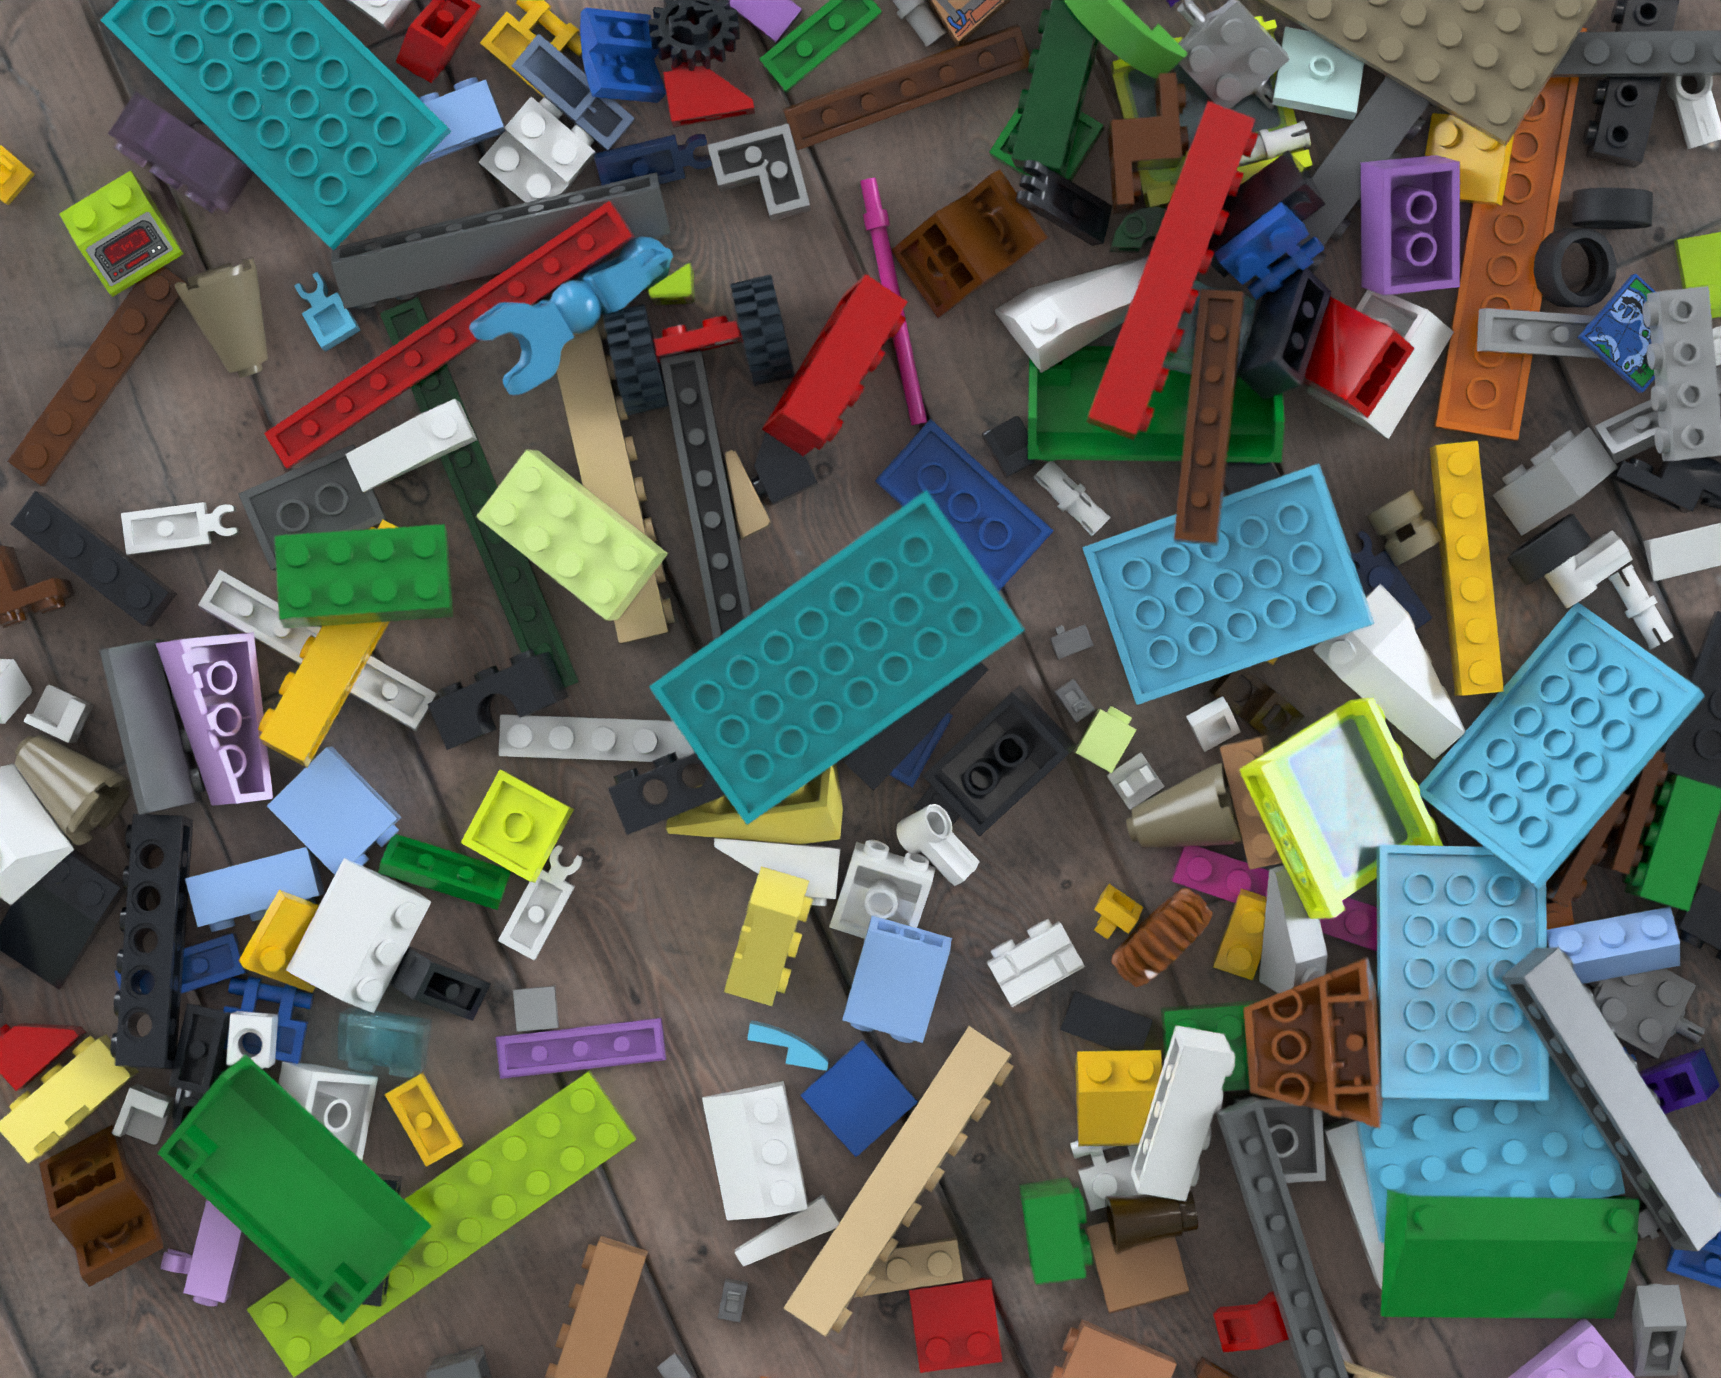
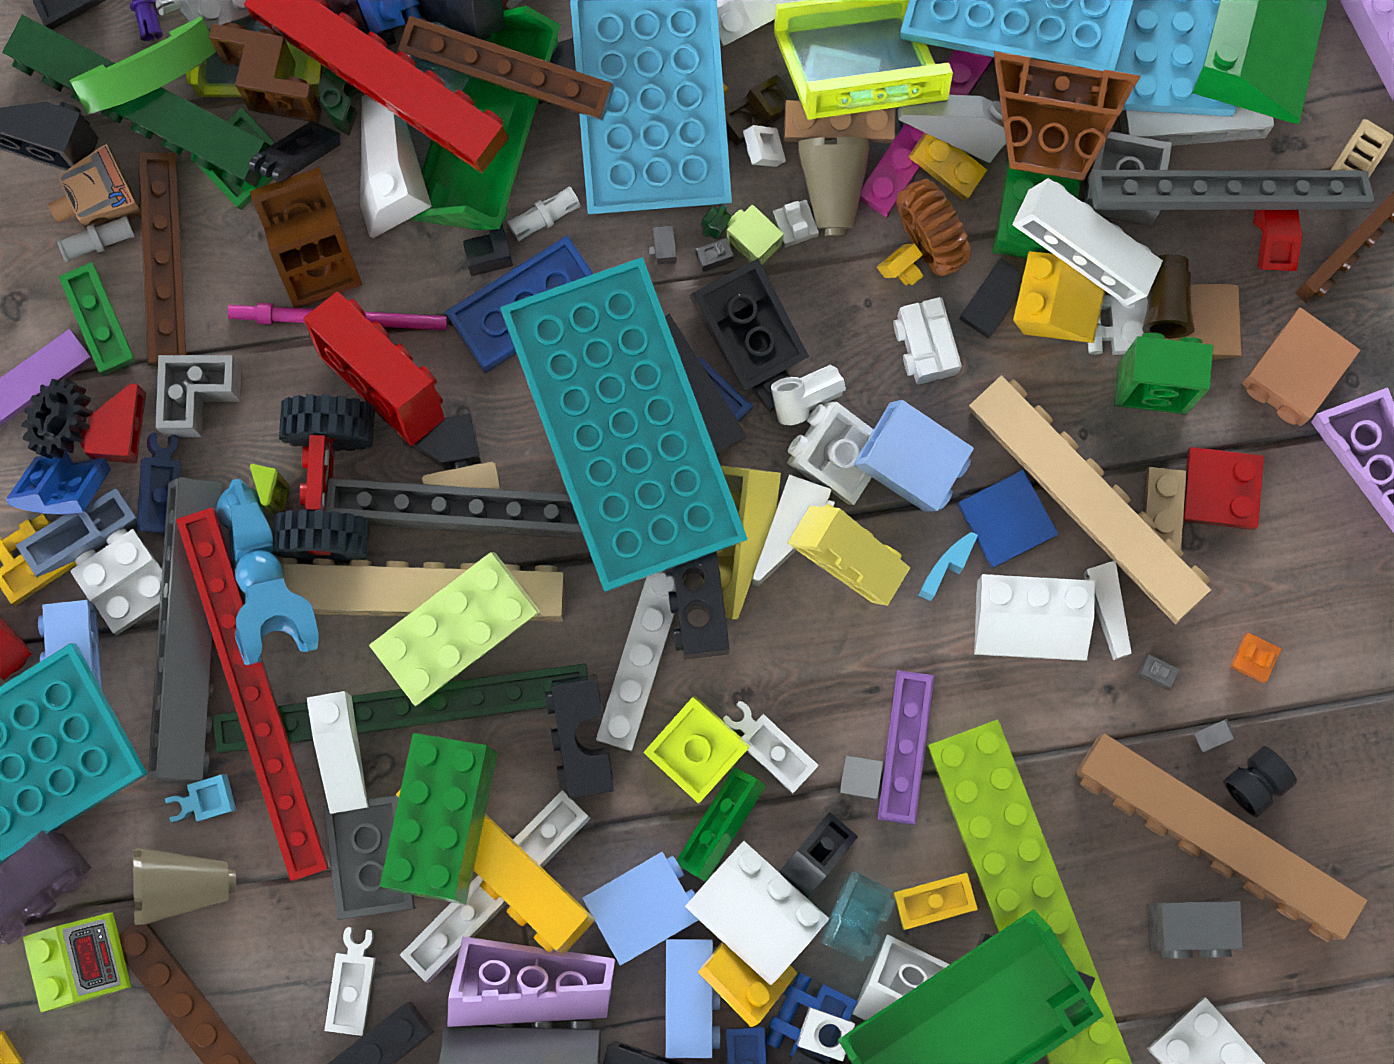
camera: 70 degrees left, 10 degrees down
none -> dark green plate [700,204,732,239]

